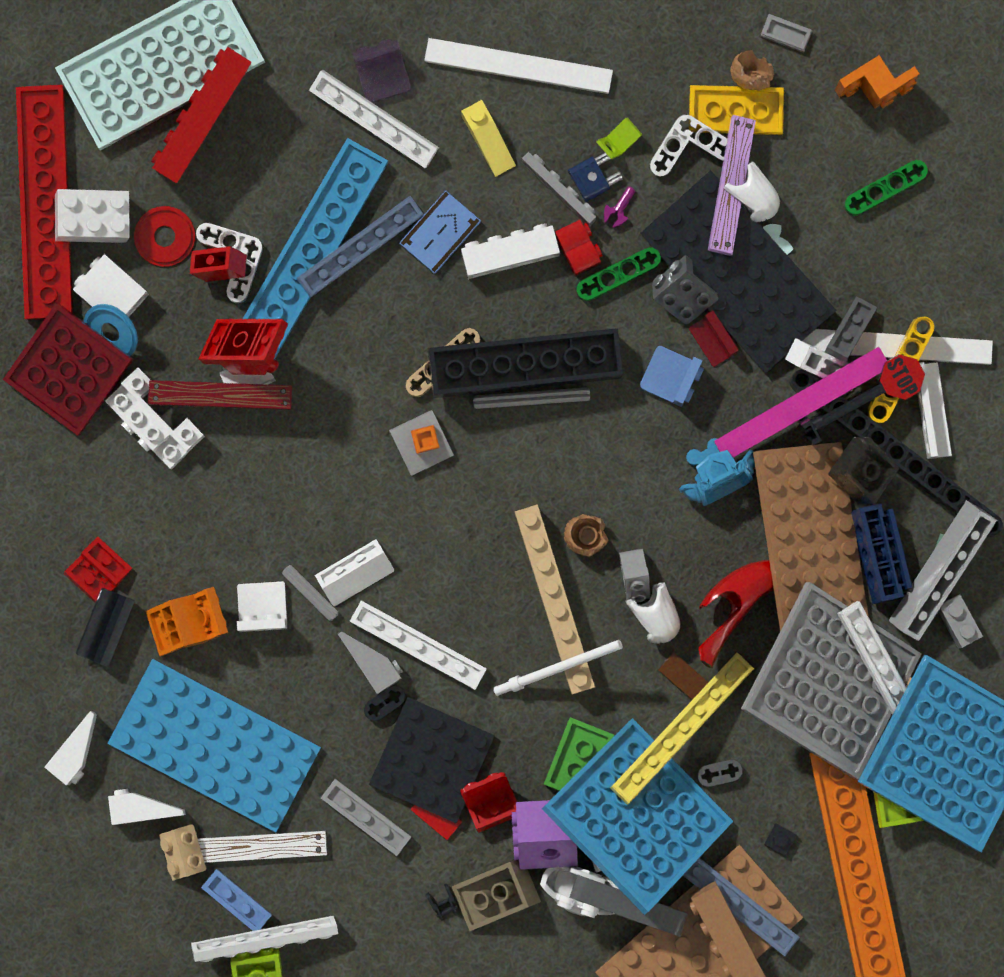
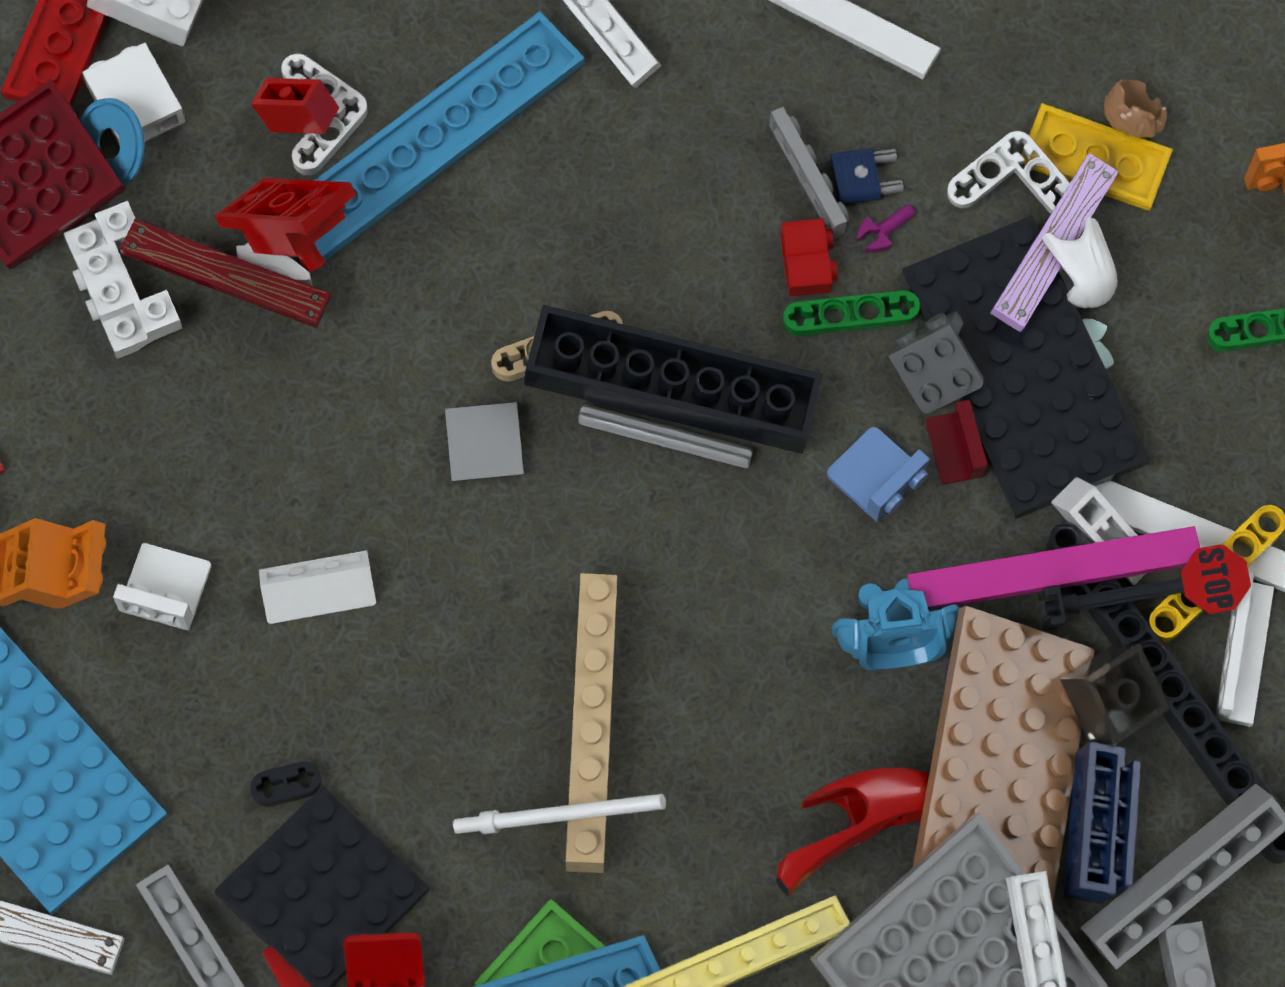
camera: 15 degrees right, 15 degrees down
red piece [134,206,195,267] -> none
light grey axle [282,565,339,621] -> none
sand blue tile [296,196,424,297] -> none
light grey slope [338,632,403,694] -> none
white plate [350,601,487,690] -> none
medium blue tile [399,190,481,274] -> none
orange tile [411,425,440,454] -> none
light yellow slope [461,100,516,177] -> none
white brick [461,224,560,279] -> none
medium nougat hair [564,514,608,557] -> none
lime bracket [597,118,642,159] -> none
light grey pin [619,549,650,602] -> none
white hair [625,582,680,644] -> none
reddish brown tile [658,652,708,700] -> none
light grey tile [760,14,812,53] -> none
dark grey plate [825,296,877,363] -> none

